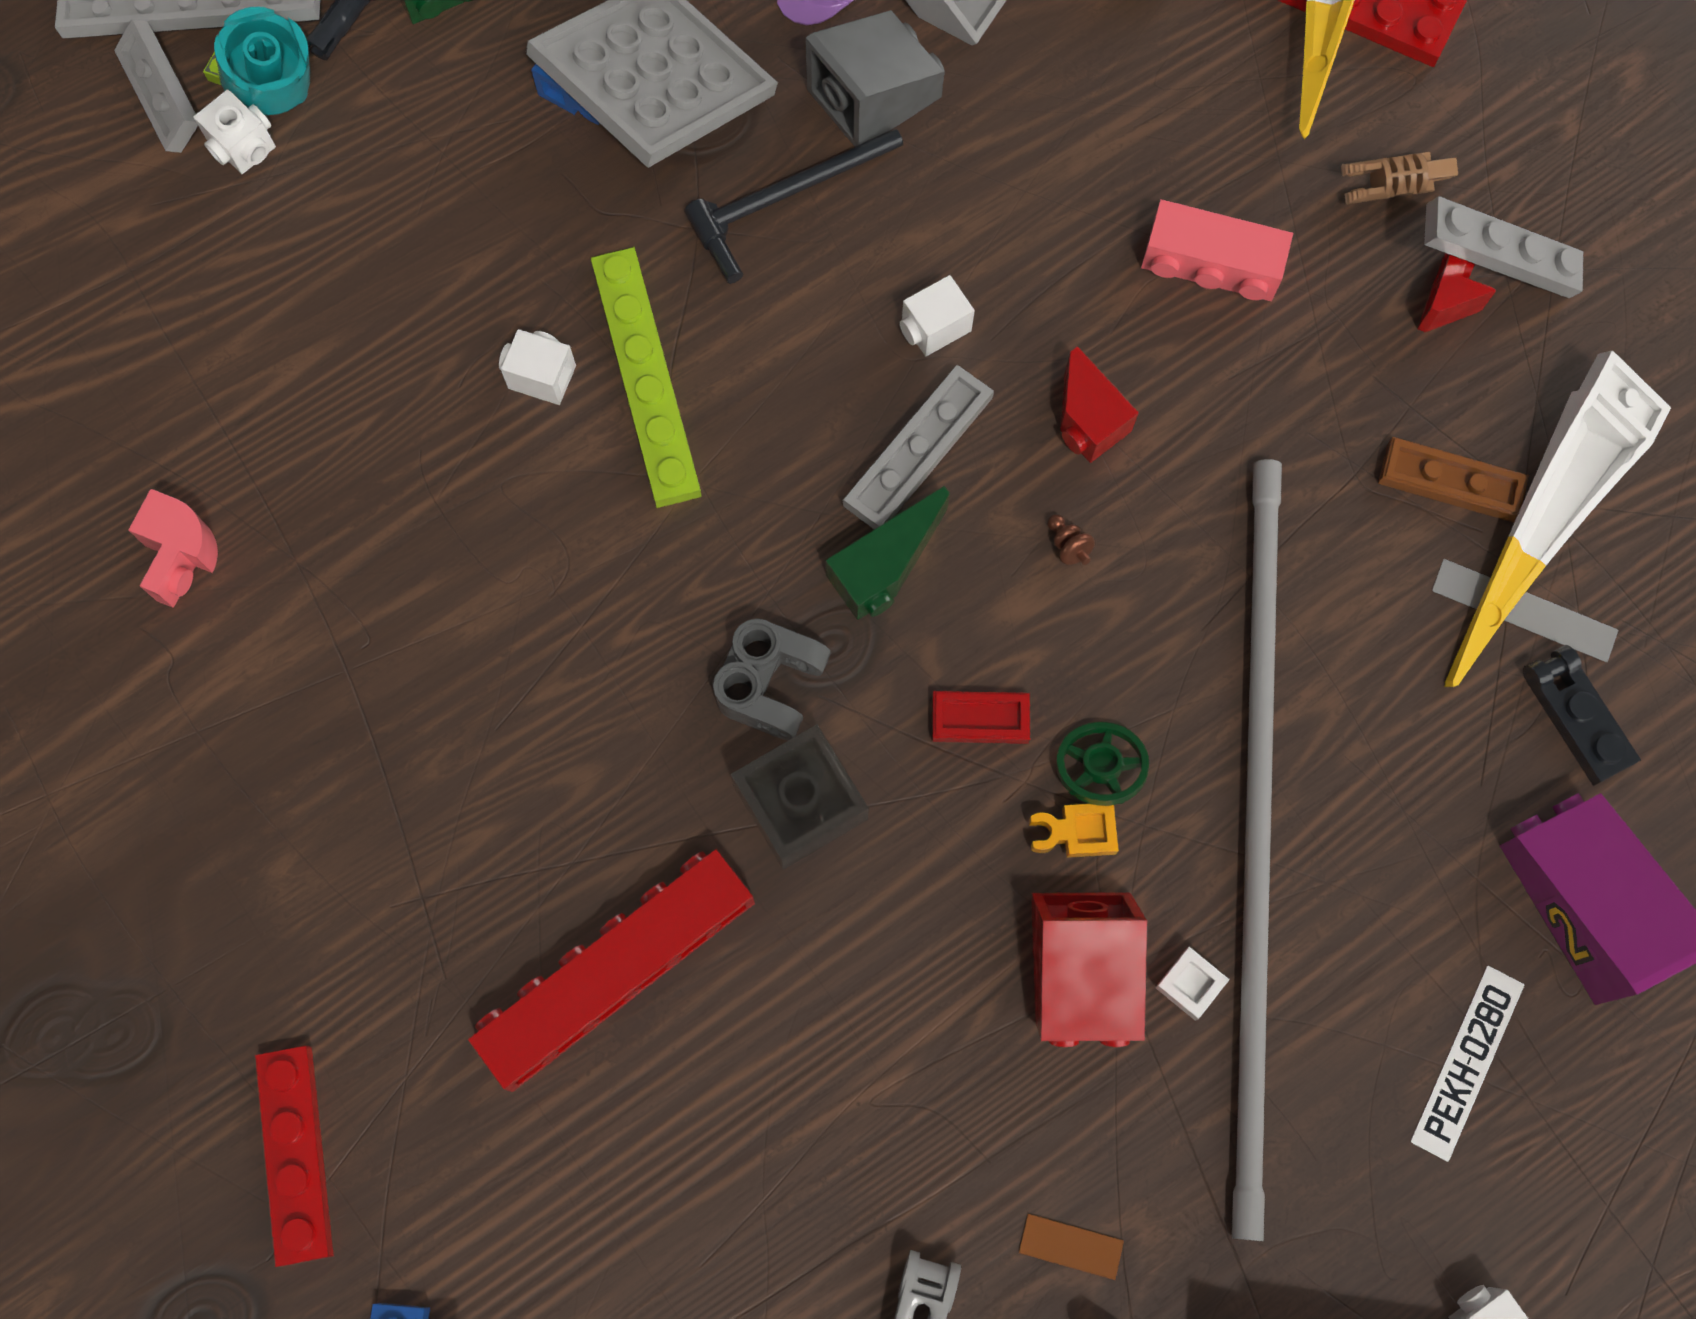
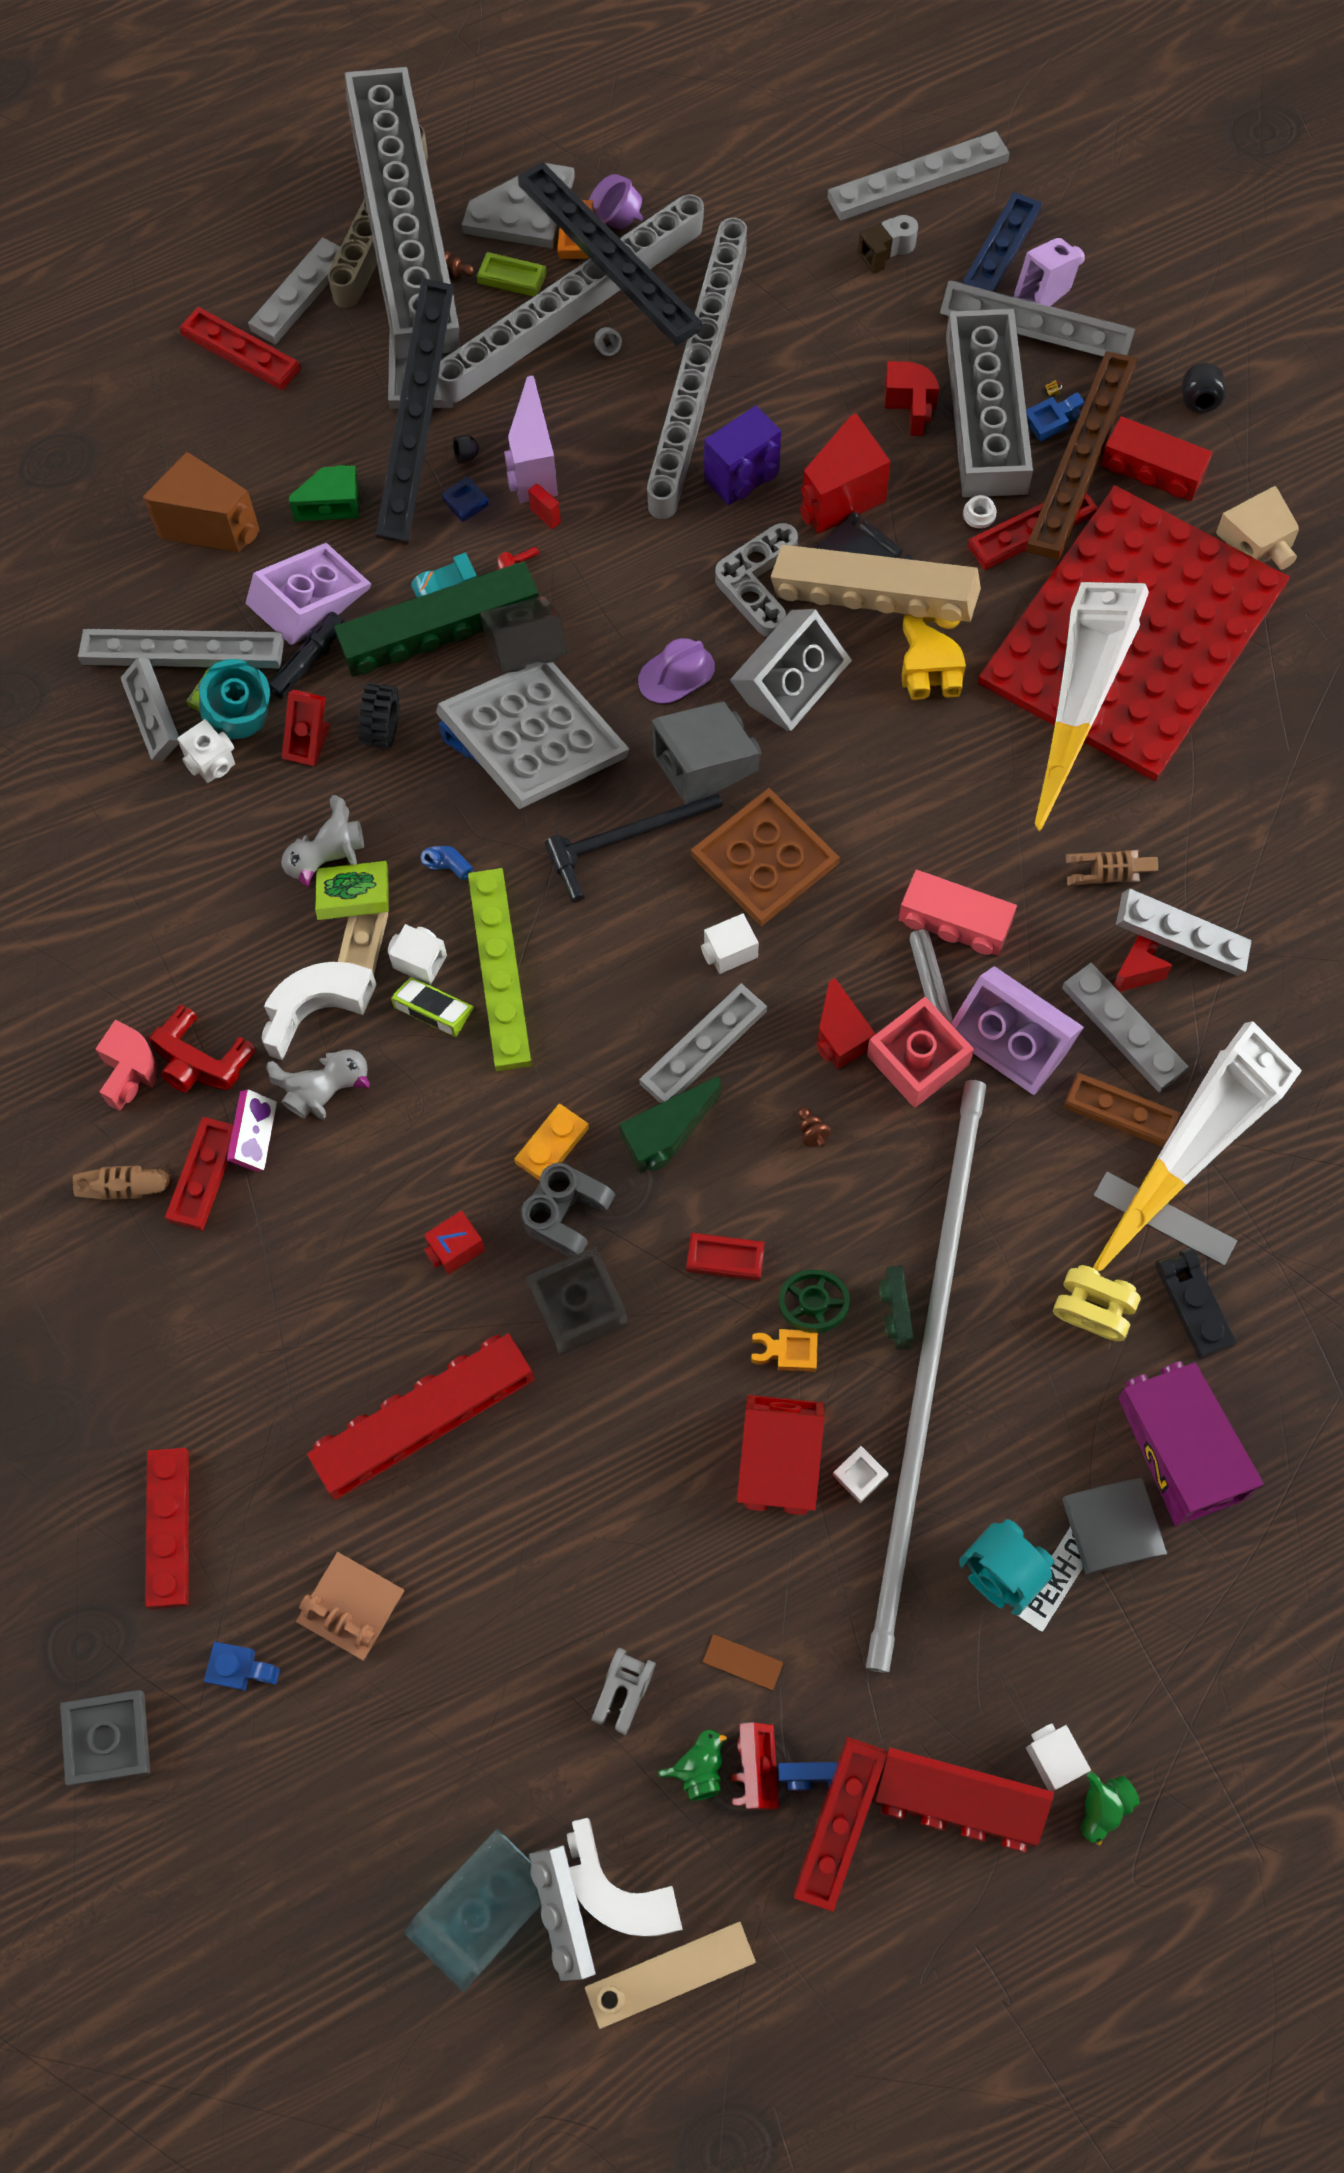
camera: 10 degrees right, 5 degrees down
none -> medium nougat hinge [73,1165,173,1200]
none -> red connector [148,1004,257,1093]
none -> red plate [165,1117,234,1232]
none -> tile [227,1090,277,1172]
none -> white arch [262,962,377,1060]
none -> light grey animal [266,1049,370,1120]
none -> red slope [281,689,330,766]
none -> light grey animal [282,795,364,887]
none -> nougat hinge [296,1552,405,1661]
none -> lime tile [315,861,389,920]
none -> tan plate [338,912,388,975]
none -> black tyre [358,683,400,748]
none -> slope [391,977,474,1037]
none -> blue arm [420,846,474,880]
none -> red brick [424,1210,485,1275]
none -> light orange plate [514,1103,589,1181]
none -> dark orange plate [691,788,840,927]
none -> coral brick [867,997,974,1108]
none -> clear green plate [879,1265,913,1350]
none -> light grey axle [909,929,953,1023]
none -> lavender slope [951,966,1084,1095]
none -> teal brick [959,1519,1054,1615]
none -> light yellow brick [1053,1265,1141,1341]
none -> light grey plate [1062,963,1189,1093]
none -> dark grey slope [1062,1478,1167,1574]

